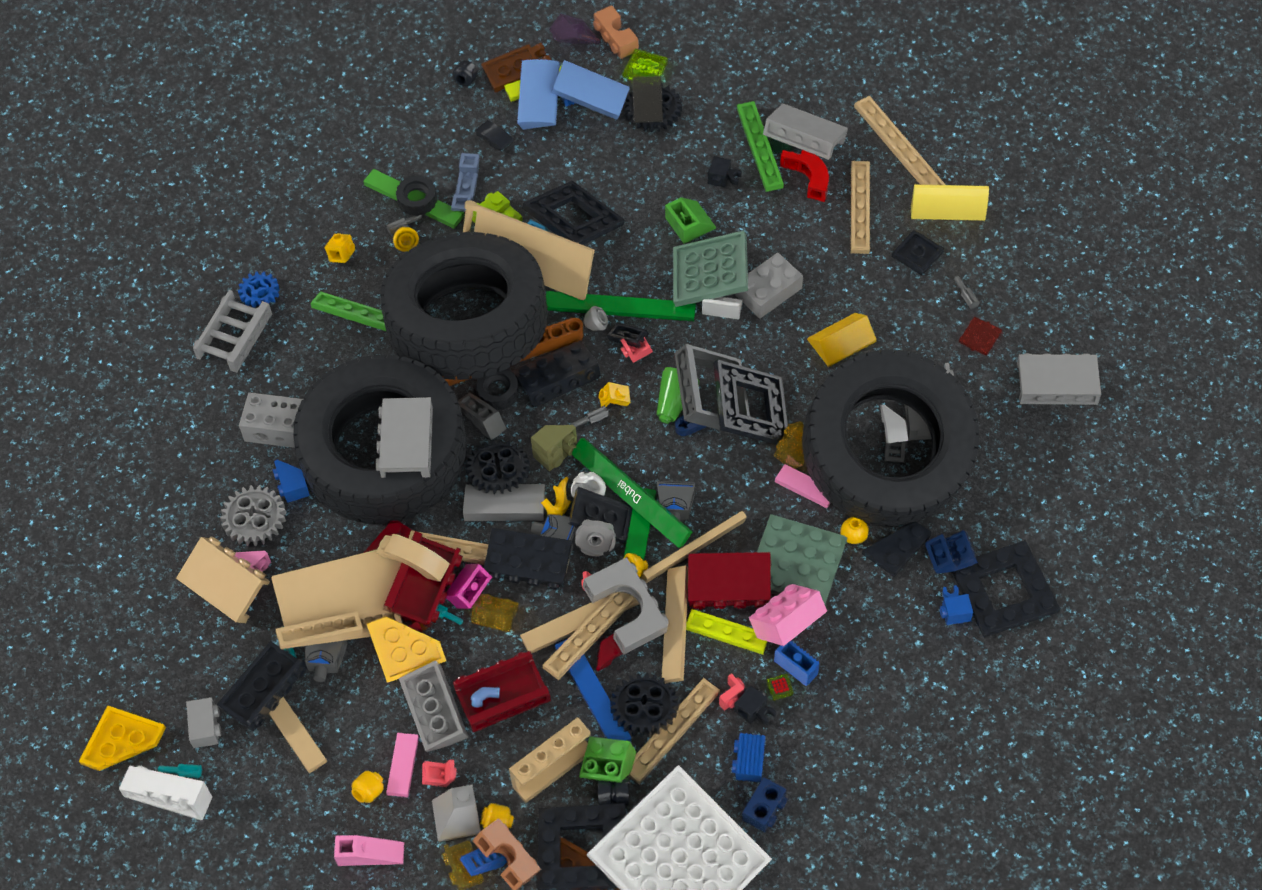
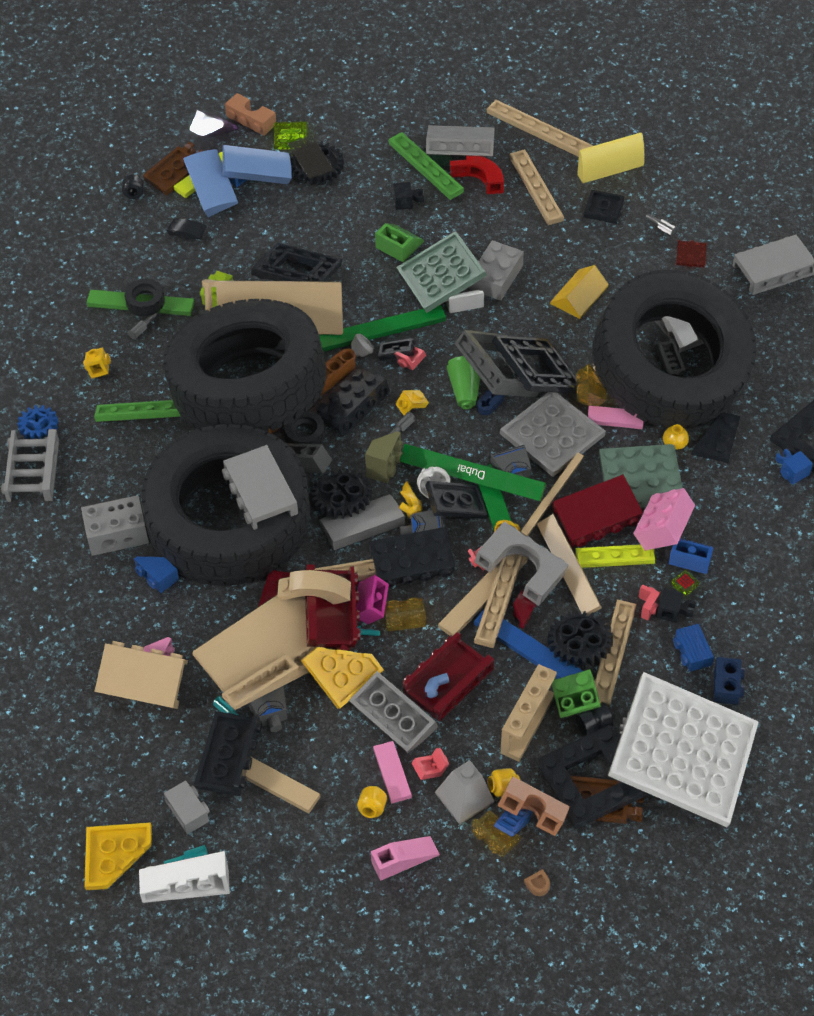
camera: 25 degrees left, 5 degrees down
light grey gear [220,485,286,546] -> none
yellow brick [393,227,419,252] -> none
sand blue slope [451,153,480,212] -> none
light grey plate [575,520,616,556] -> none
dark blue slope [925,530,978,574] -> none
none -> light grey plate [500,392,606,477]

